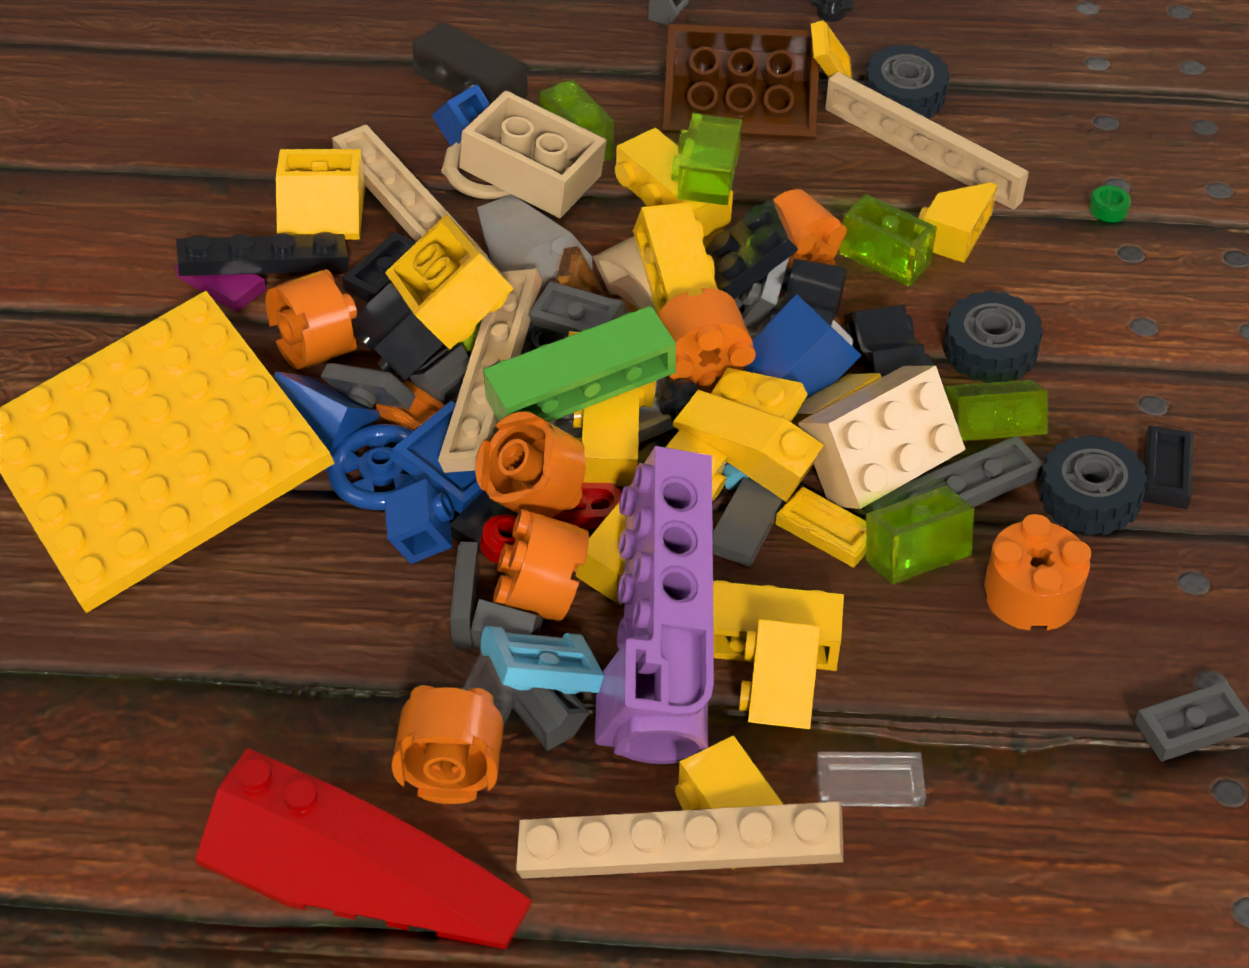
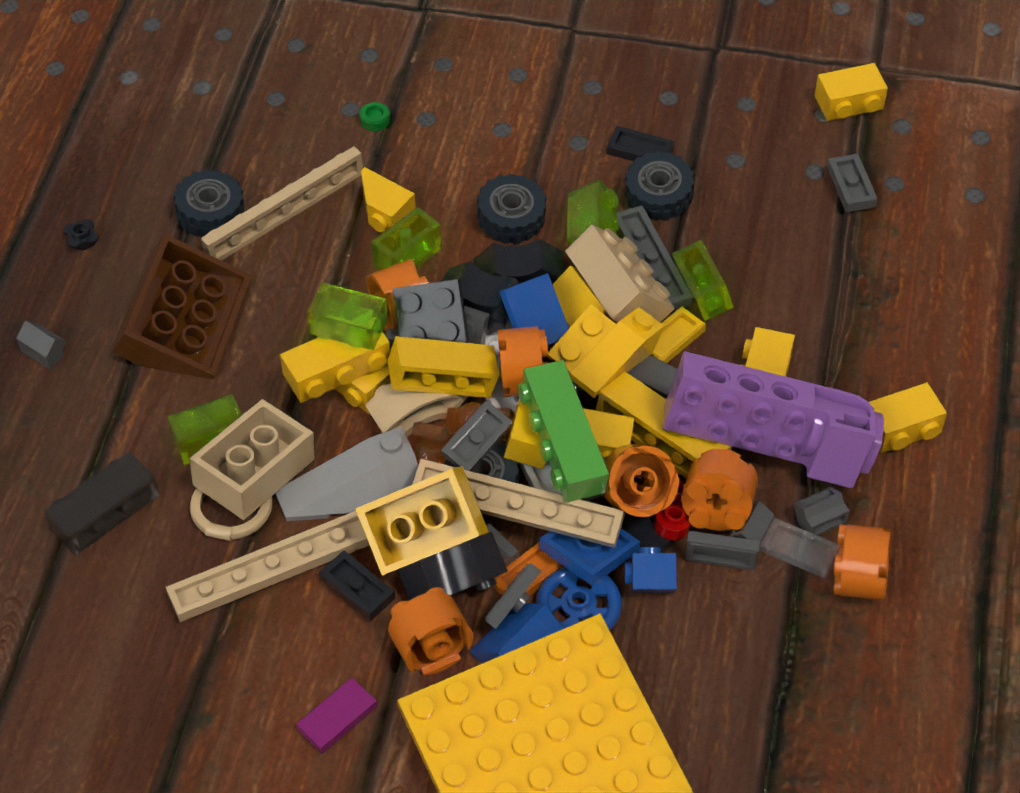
camera: 80 degrees left, 5 degrees up
black plate [176,232,348,276] -> none
red wedge [196,748,532,950] -> none
yellow slope [276,149,365,240] -> none
blue brick [431,84,490,146] -> none
medium azure plate [480,626,604,694] -> none
tan plate [516,802,843,879] -> none
yellow brick [739,619,821,729] -> none
yellow tile [811,20,852,79] -> none
clear tile [816,752,926,807] -> none
orange brick [984,514,1091,630] -> none

